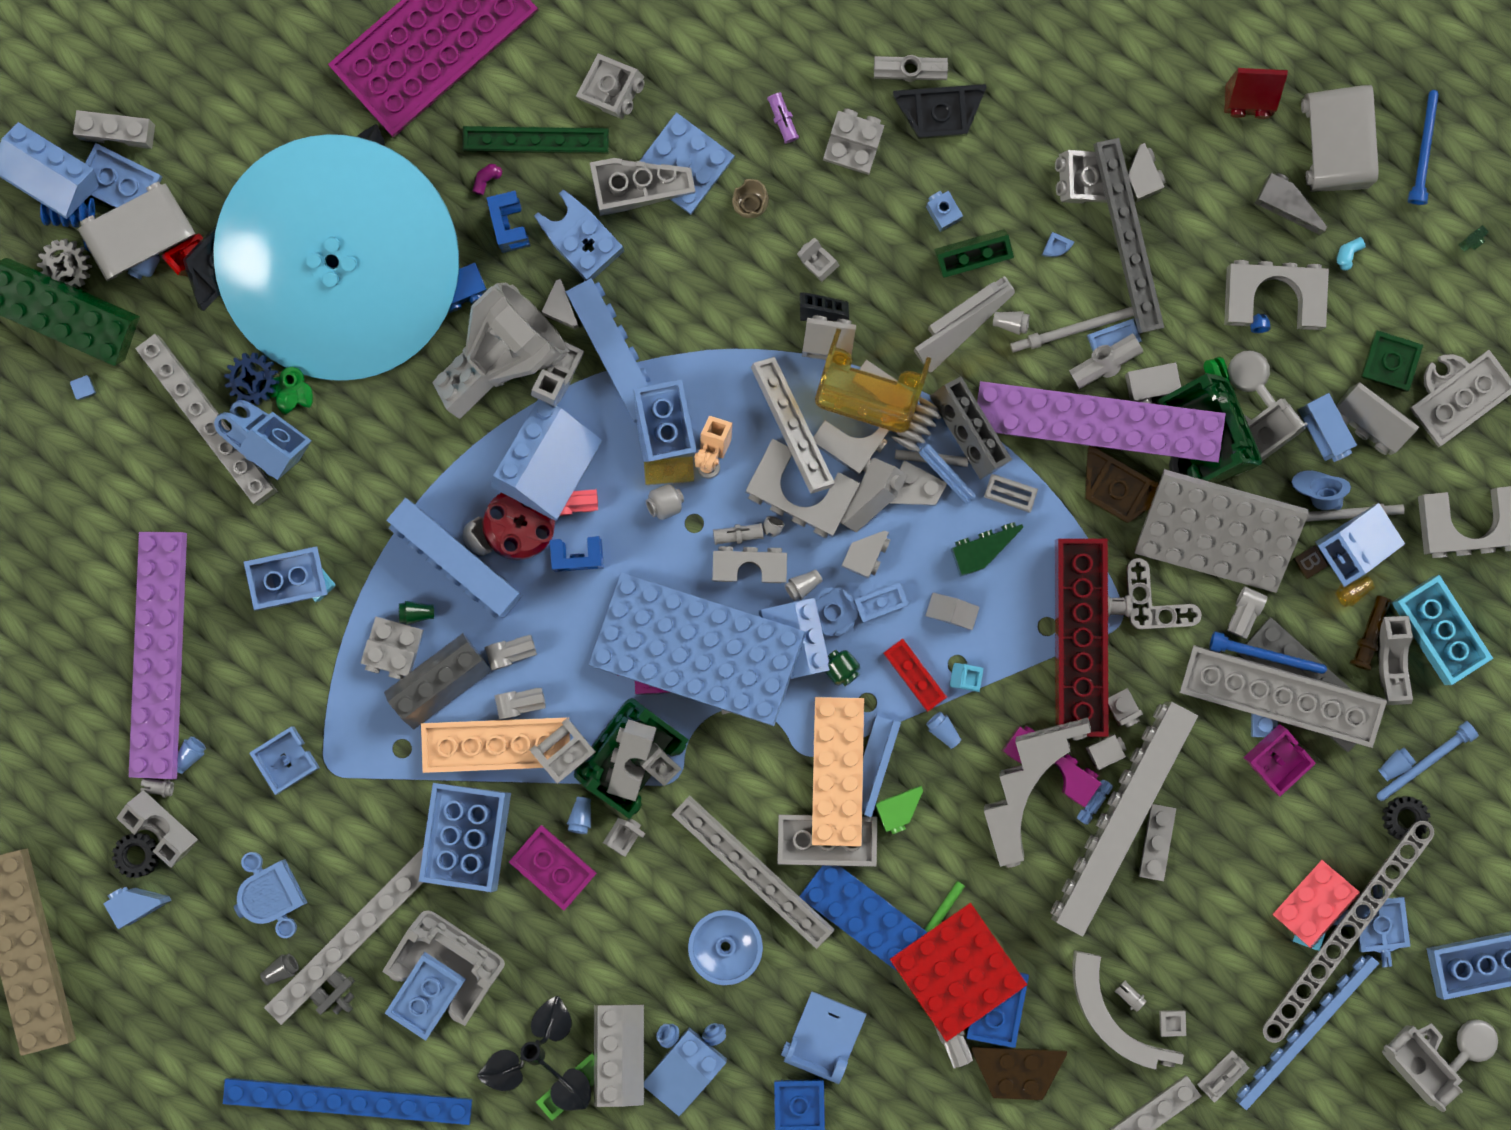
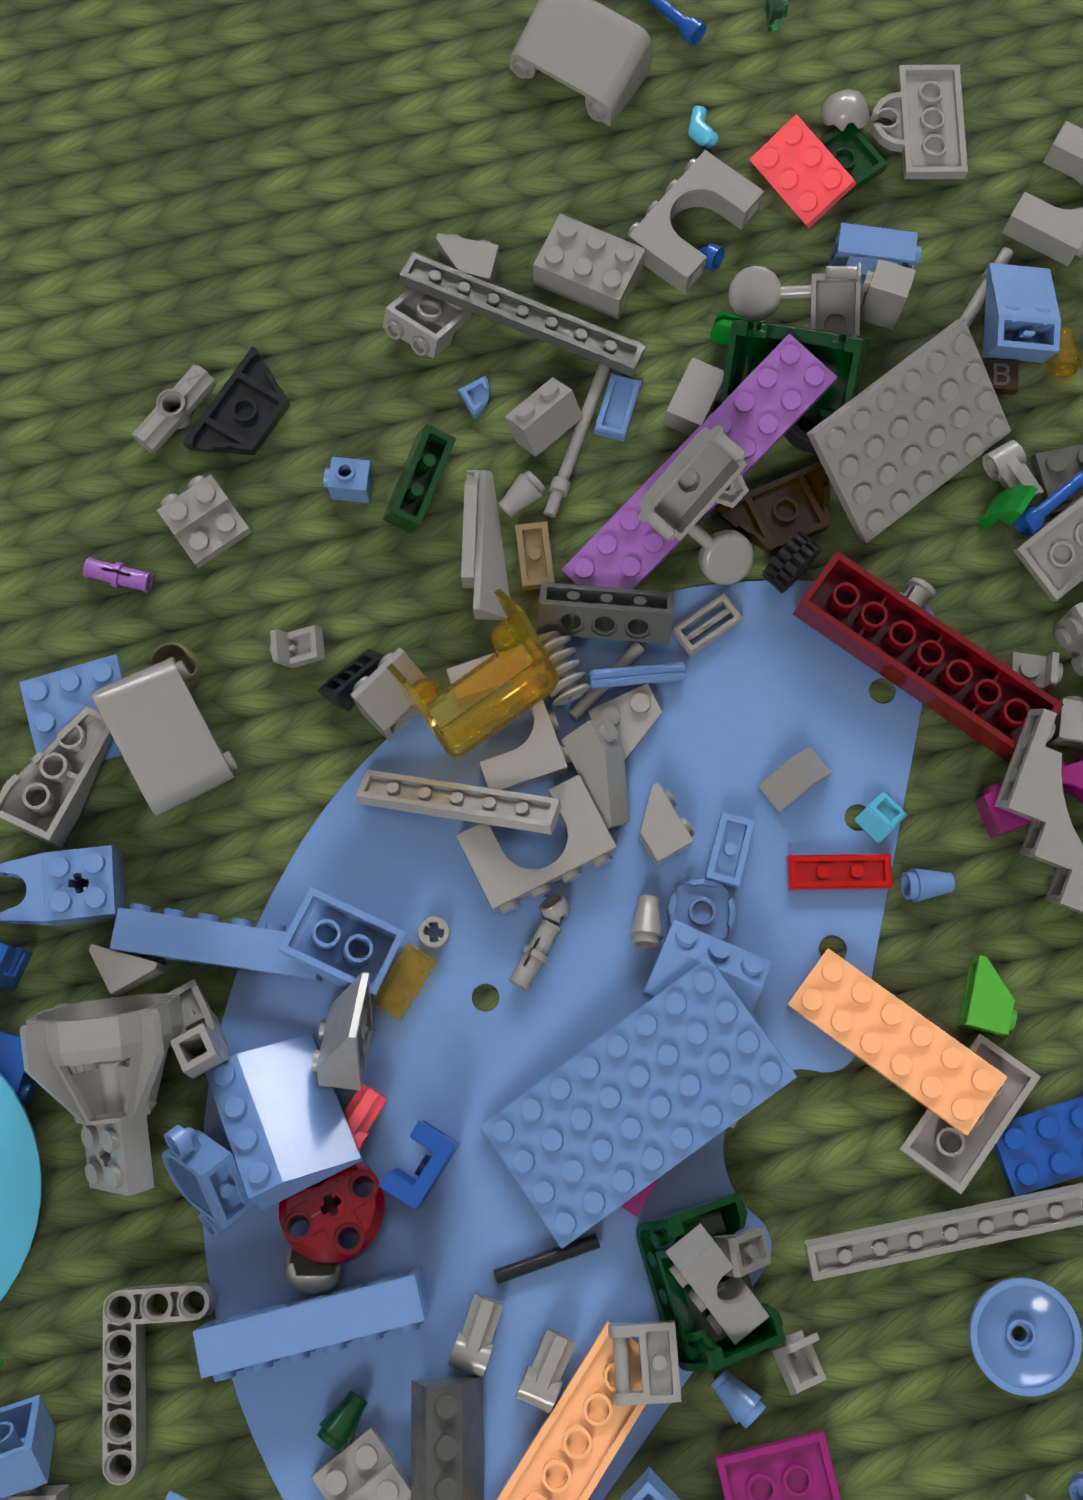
camera: 50 degrees left, 10 degrees down
light grey head [646,484,684,520] -> none
light nougat brick [694,416,732,473] -> none
light grey arch [712,546,787,583] -> none
dark green head [825,650,860,687] -> none
medium blue fence [862,715,901,817] -> none
dark green slope [951,522,1023,577] -> none
light grey piece [1069,334,1143,389] -> none
light grey beam [1126,558,1202,629] -> none
dark red slope [1224,68,1288,119] -> none
flat silver slope [1254,173,1327,235] -> none
medium blue piece [1292,470,1351,510] -> none
light grey slope [1336,382,1419,455] -> none
none -> light grey windscreen [91,657,238,816]
none -> light grey beam [102,1282,217,1486]
none -> medium blue piece [162,1125,253,1238]
none -> light grey slope [312,972,374,1091]
none -> black bar [493,1233,601,1284]
none -> light grey brick [505,377,583,457]
none -> dark tan plate [515,521,555,591]
none -> light grey brick [533,214,646,320]
none -> light grey piece [638,424,754,585]
none -> coral plate [749,114,857,229]
none -> black tyre [762,531,822,593]
none -> light grey hair [820,89,870,131]
none -> light grey brick [860,259,916,330]
none -> green slope [977,485,1038,530]

